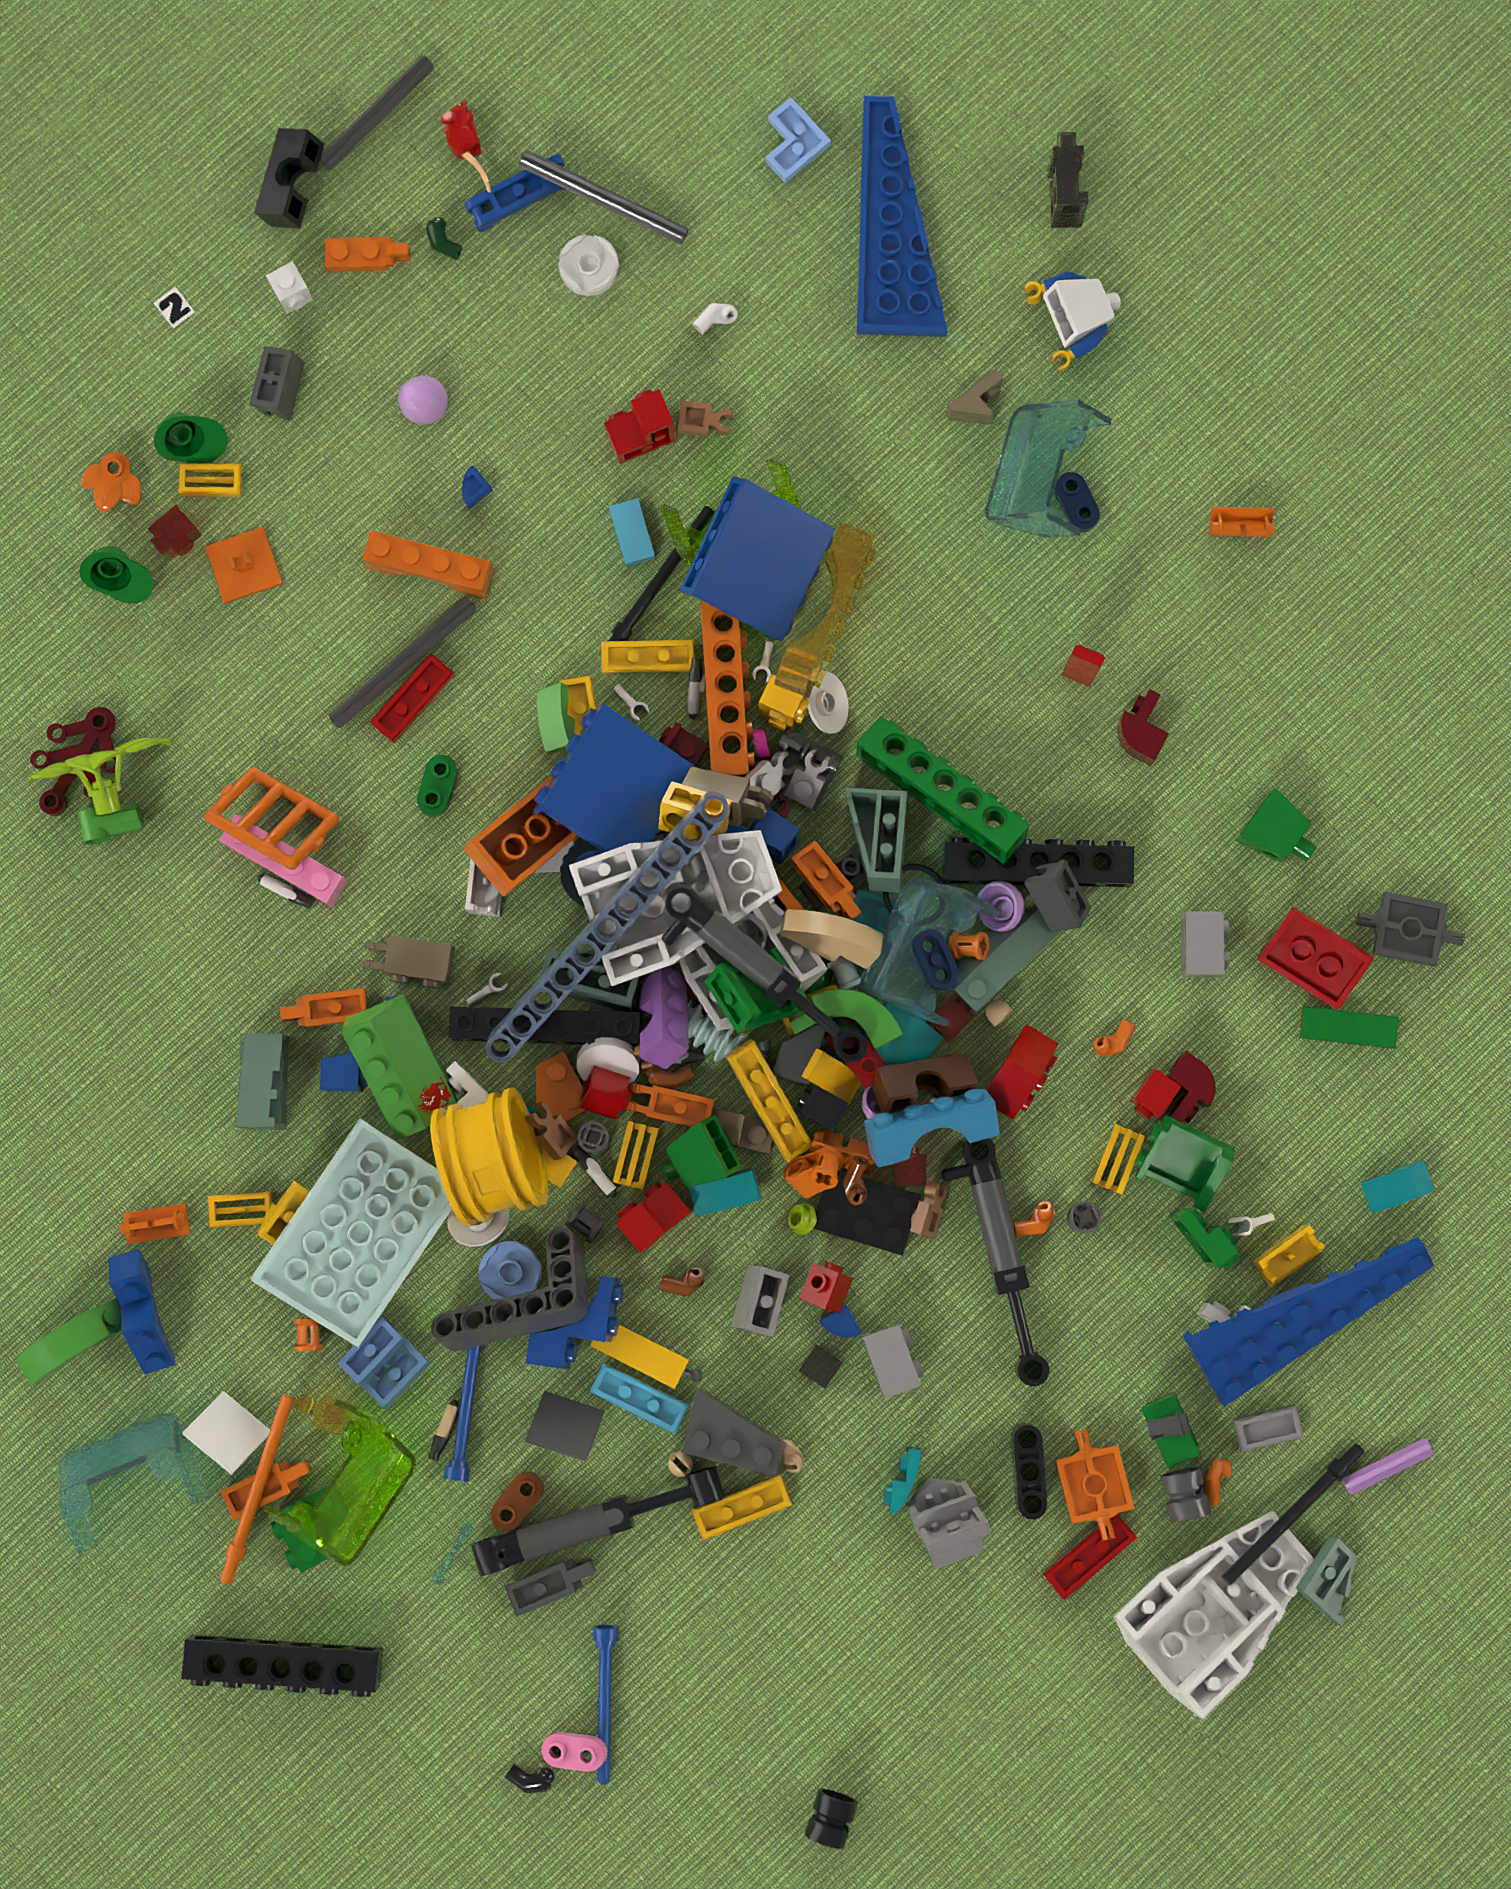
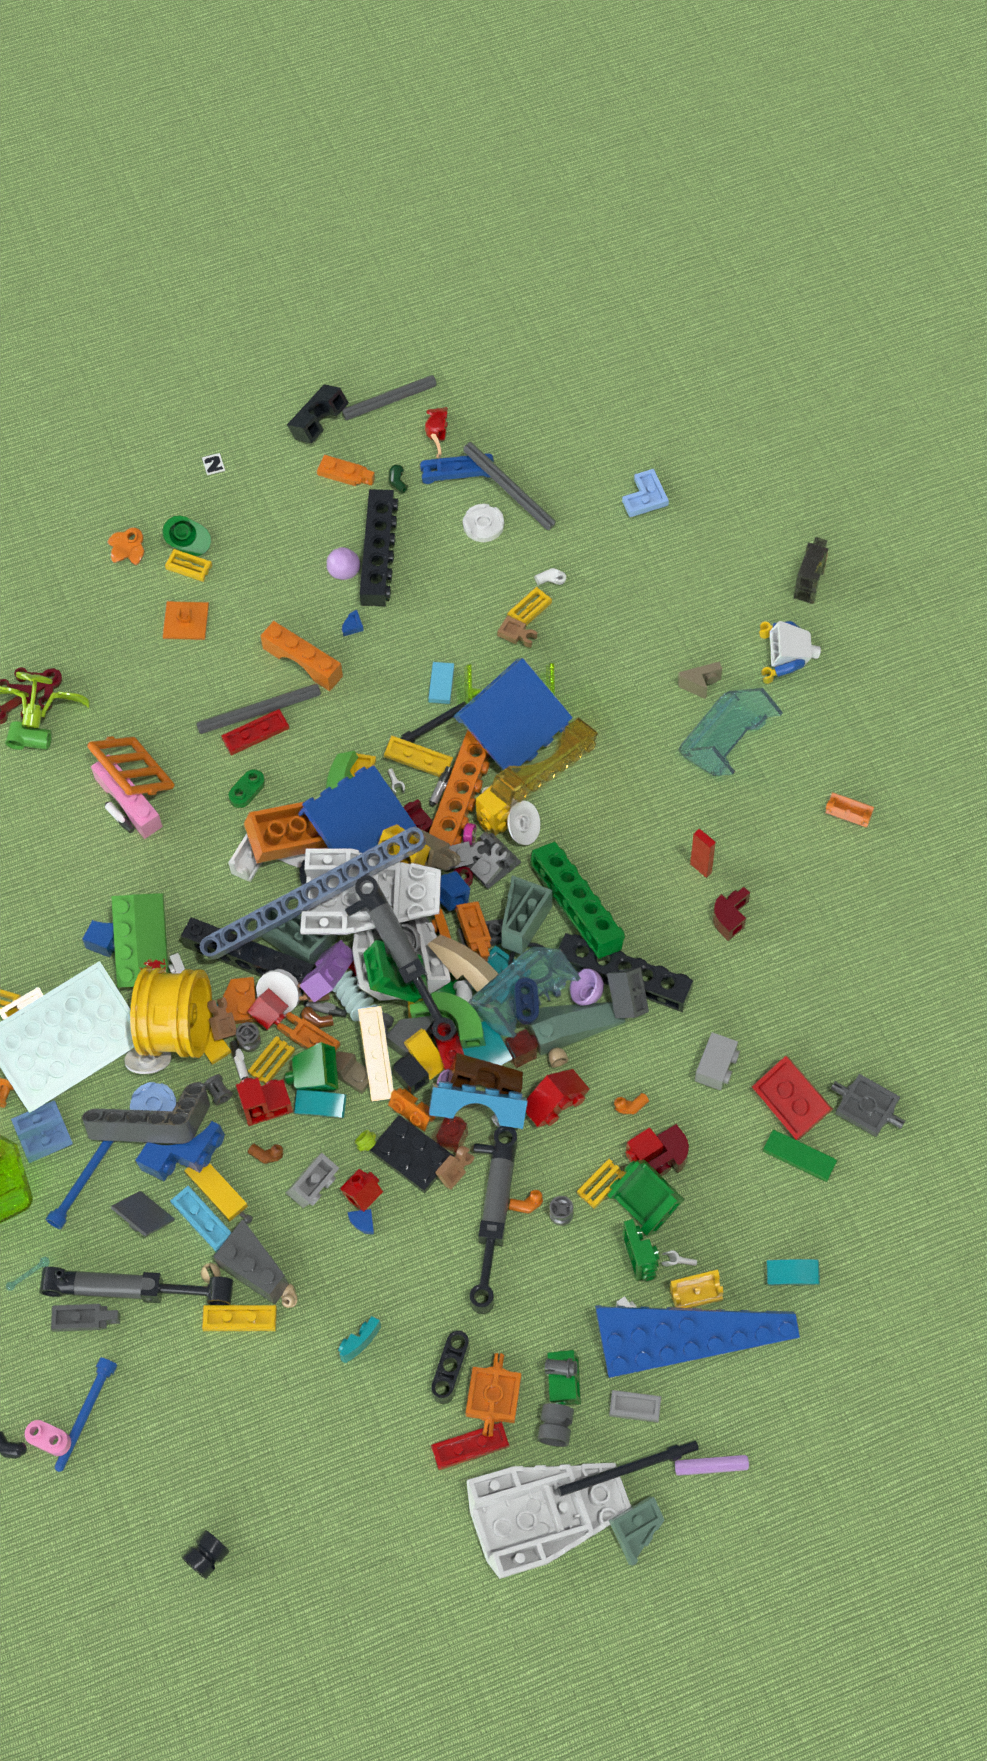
camera: 20 degrees right, 20 degrees down
green piece [79,546,154,603] -> none
clear red brick [148,505,202,558] -> none
sand green wedge [236,1033,289,1130] -> none
dark grey hinge [249,346,305,420] -> none
white brick [266,261,313,314] -> none
orange hinge [280,988,368,1028] -> none
dark tan hinge [361,935,455,989] -> none
piece [428,1399,459,1462] -> none
white hand [466,973,508,1006] -> none
dark orange plate [491,1472,544,1531] -> none
red brick [604,389,676,464] -> none
orange piece [782,1146,845,1198] -> none
clear smoke tile [799,1344,843,1389] -> none
dark orange arm [843,1156,868,1206] -> none
blue wing [857,96,947,337] -> none
light grey brick [862,1324,924,1399] -> none
light grey piece [906,1478,991,1568] -> none
orange bush [949,931,989,960] -> none
dark blue plate [1054,472,1100,532] -> none
orange arm [1204,1458,1232,1506] -> none
green torso [1236,788,1317,863] -> none
none -> black brick [360,489,398,607]
none -> yellow tile [507,587,552,626]

